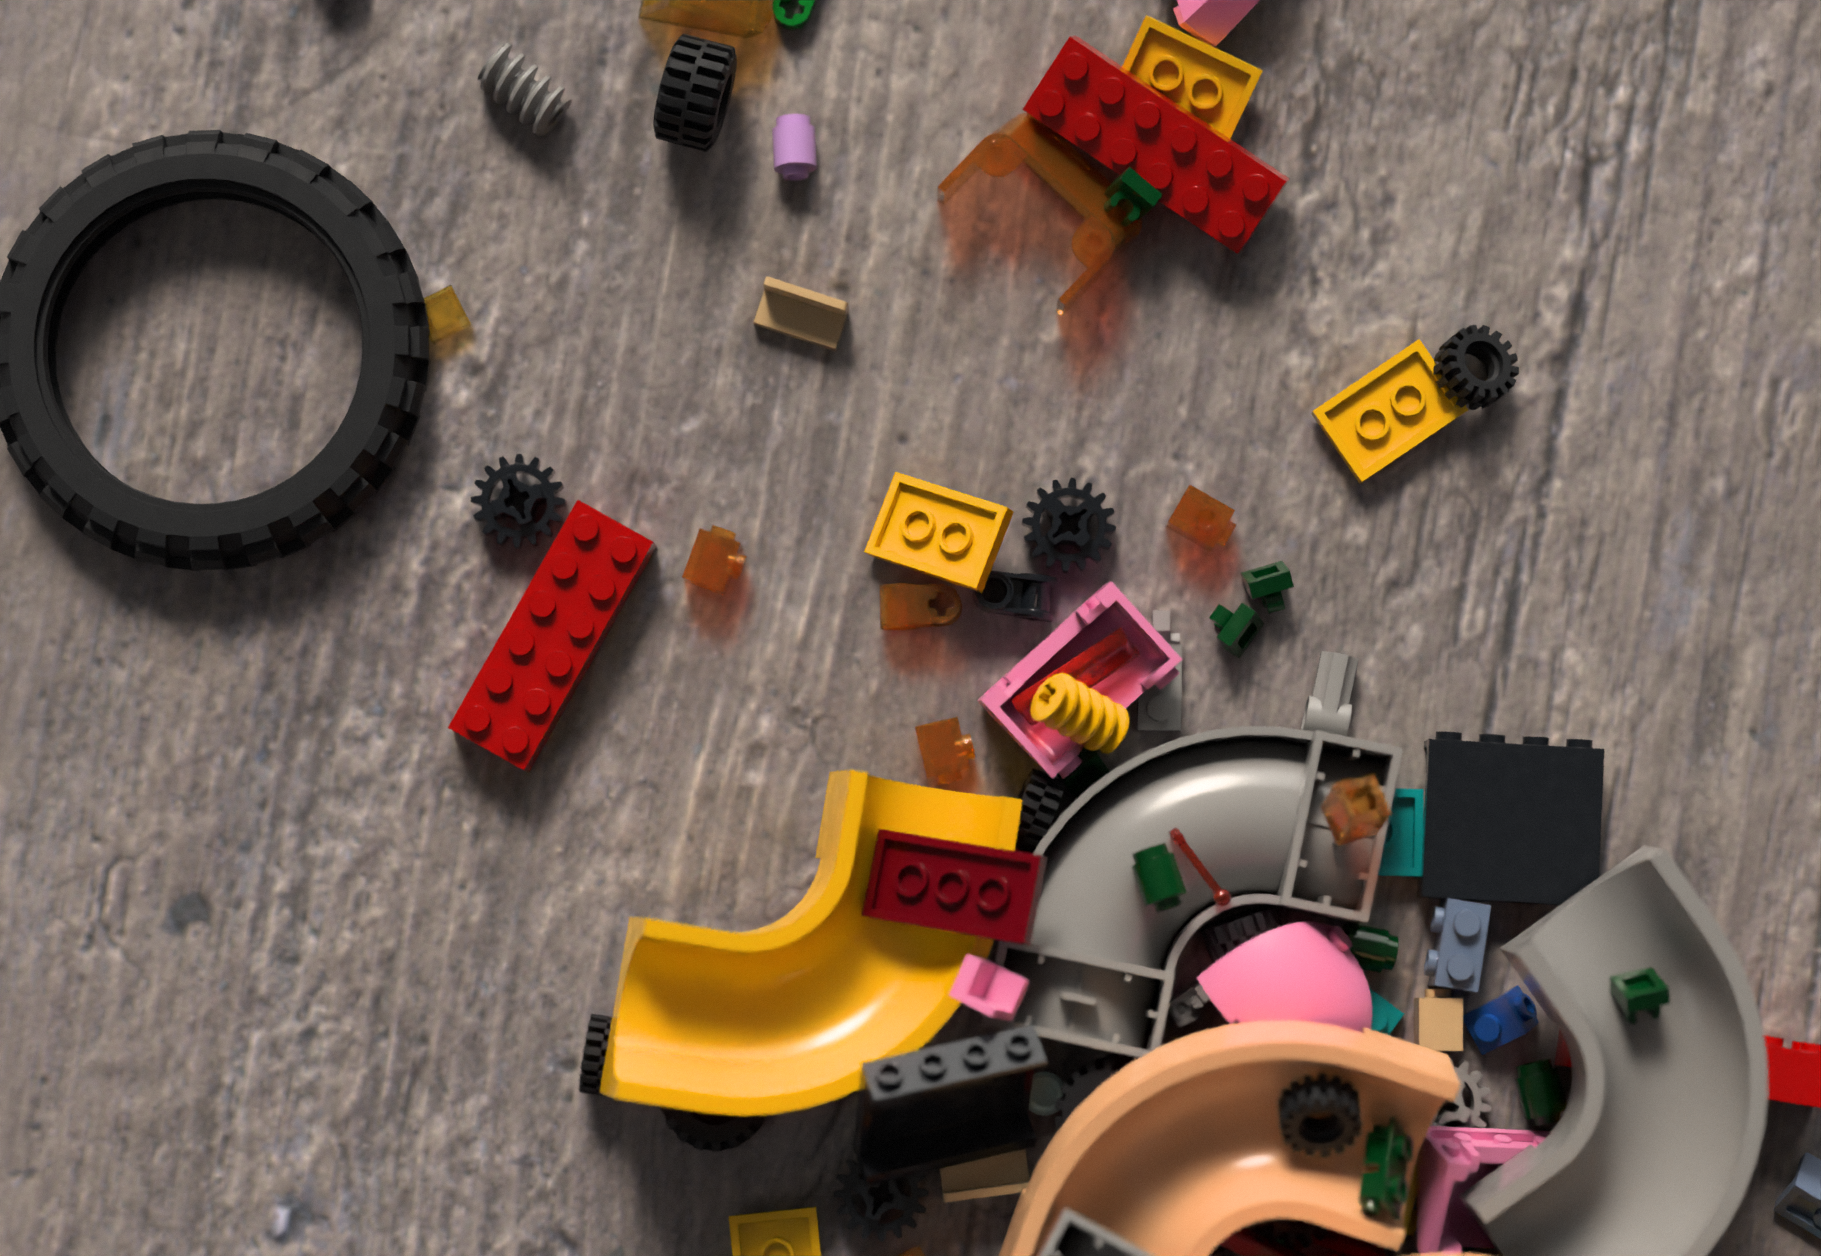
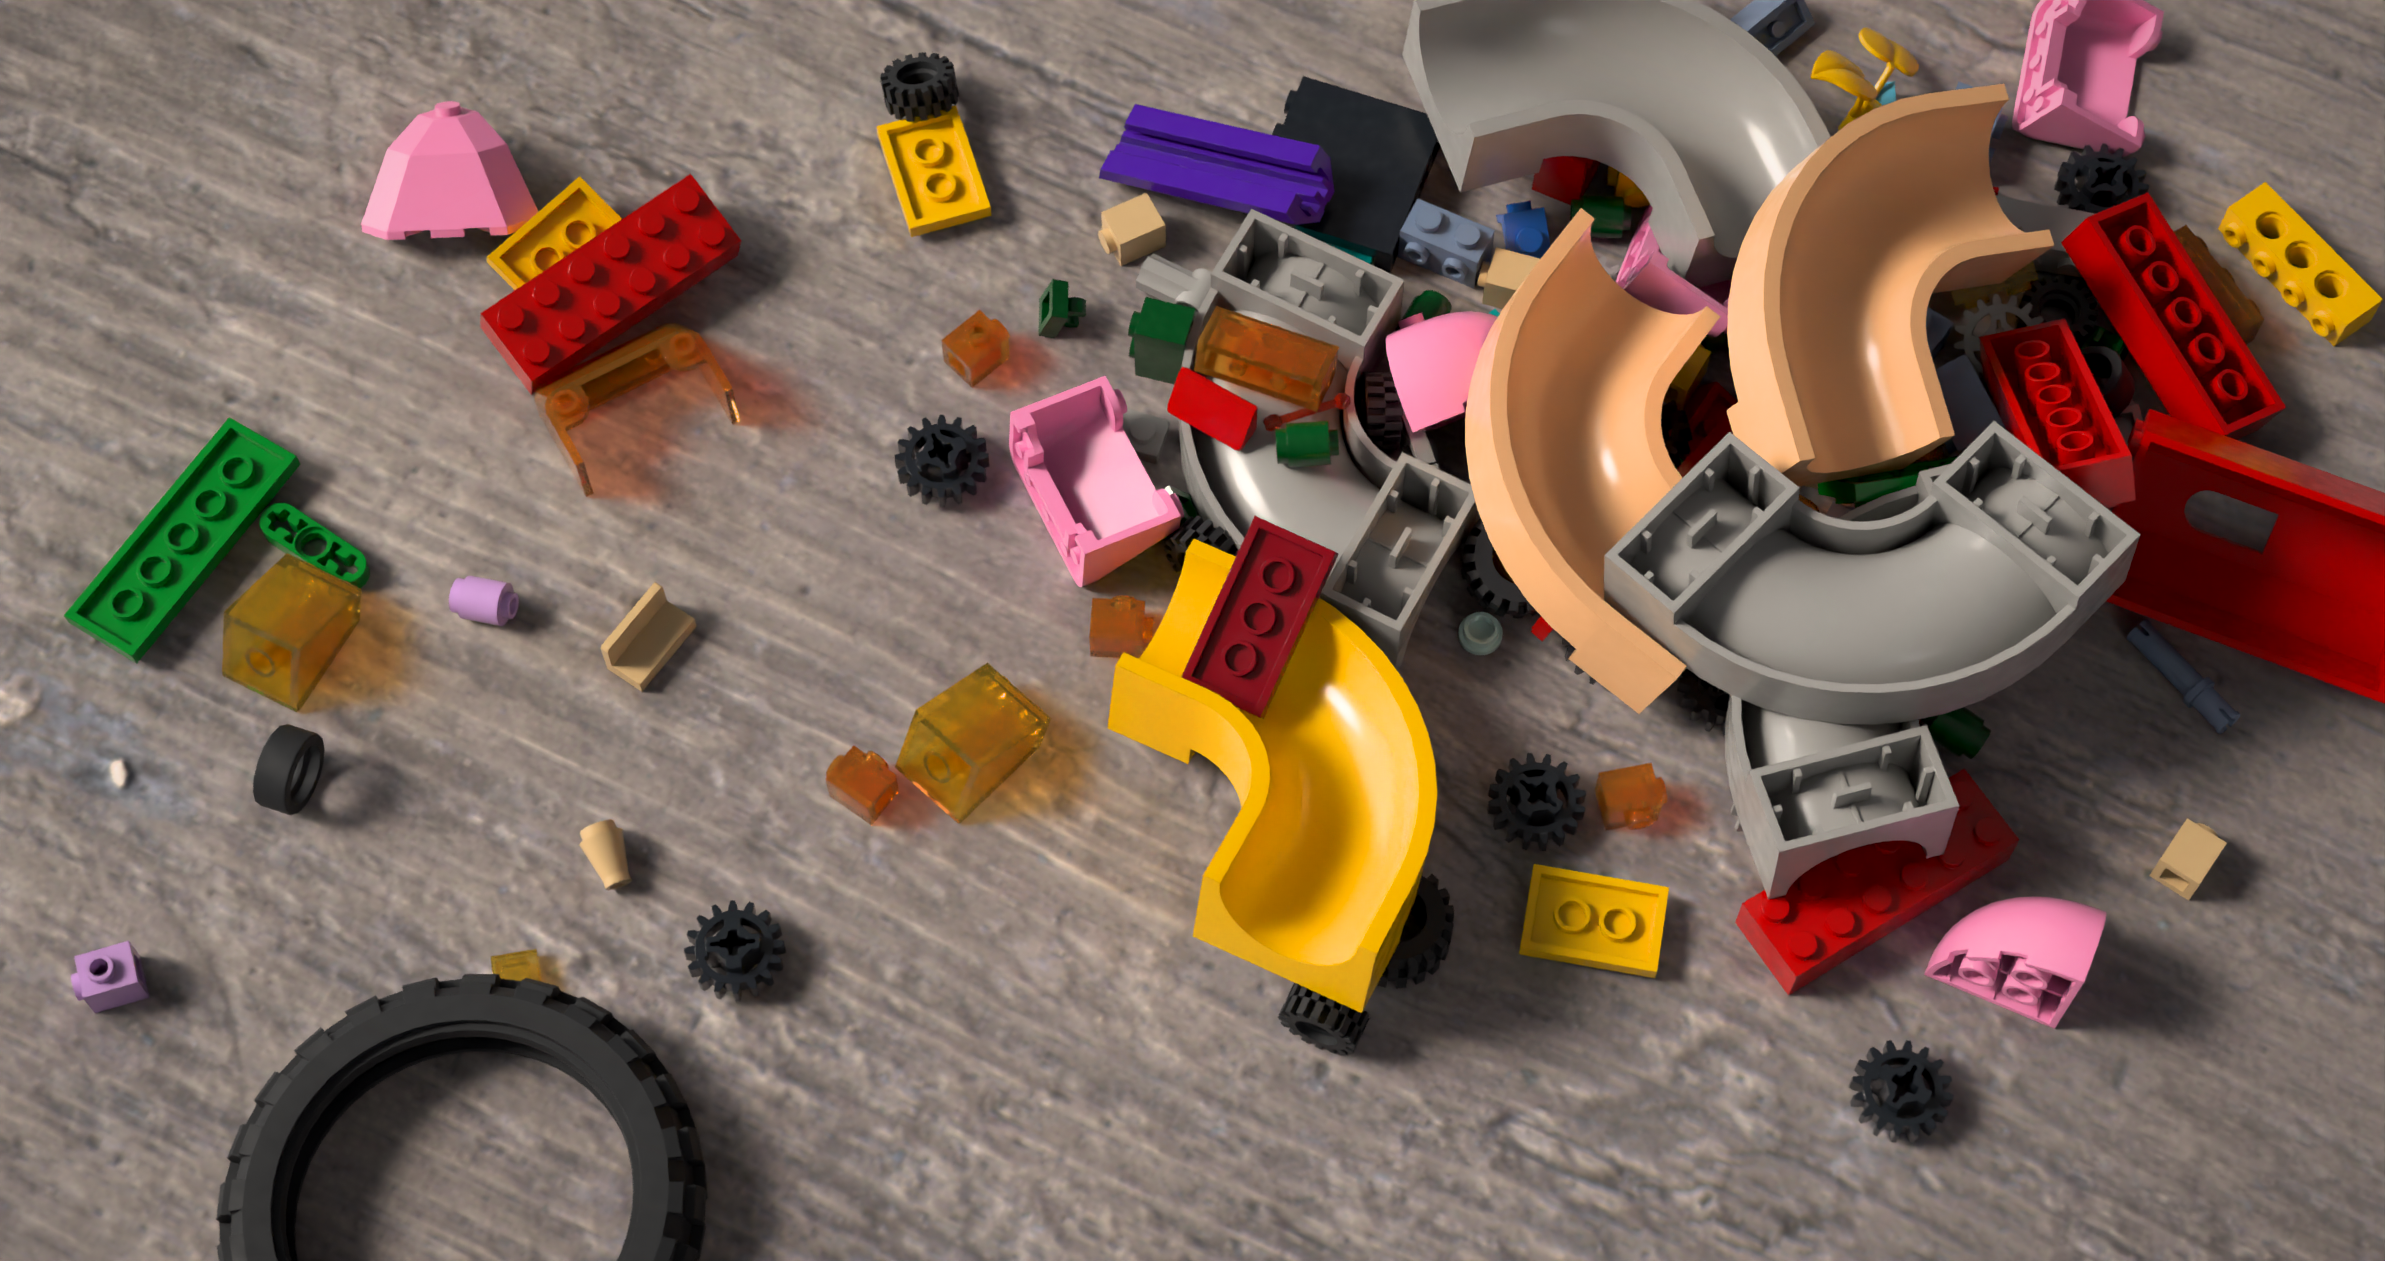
camera: 75 degrees left, 20 degrees down
red brick [448,499,657,773] -> none
light grey piece [477,42,572,137] -> none
black tyre [653,33,737,152] -> none
black panel [854,1024,1047,1186] -> none
yellow plate [864,472,1014,593] -> none
clear orange piece [879,583,963,631] -> none
tan panel [940,1149,1030,1203] -> none
bright pink panel [949,954,1029,1022] -> none
black piece [972,571,1058,622] -> none
clear red tile [1011,627,1140,726] -> none
yellow piece [1030,673,1130,754] -> none
dark green tile [1104,167,1163,227] -> none
dark green tile [1209,603,1264,658] -> none
black tyre [1278,1073,1362,1157] -> none
clear orange brick [1320,774,1392,846] -> none
dark green hinge [1358,1118,1413,1220] -> none
dark green tile [1609,967,1670,1025] -> none
none -> black tyre [253,724,325,815]
none -> tan cone [579,819,632,891]
none -> clear yellow slope [895,663,1052,824]
none -> tan brick [1098,192,1166,266]
none -> dark purple piece [1099,104,1334,225]
none -> dark green brick [1128,297,1196,384]
none -> red slope [1167,366,1258,451]
none -> clear orange brick [1194,306,1339,412]

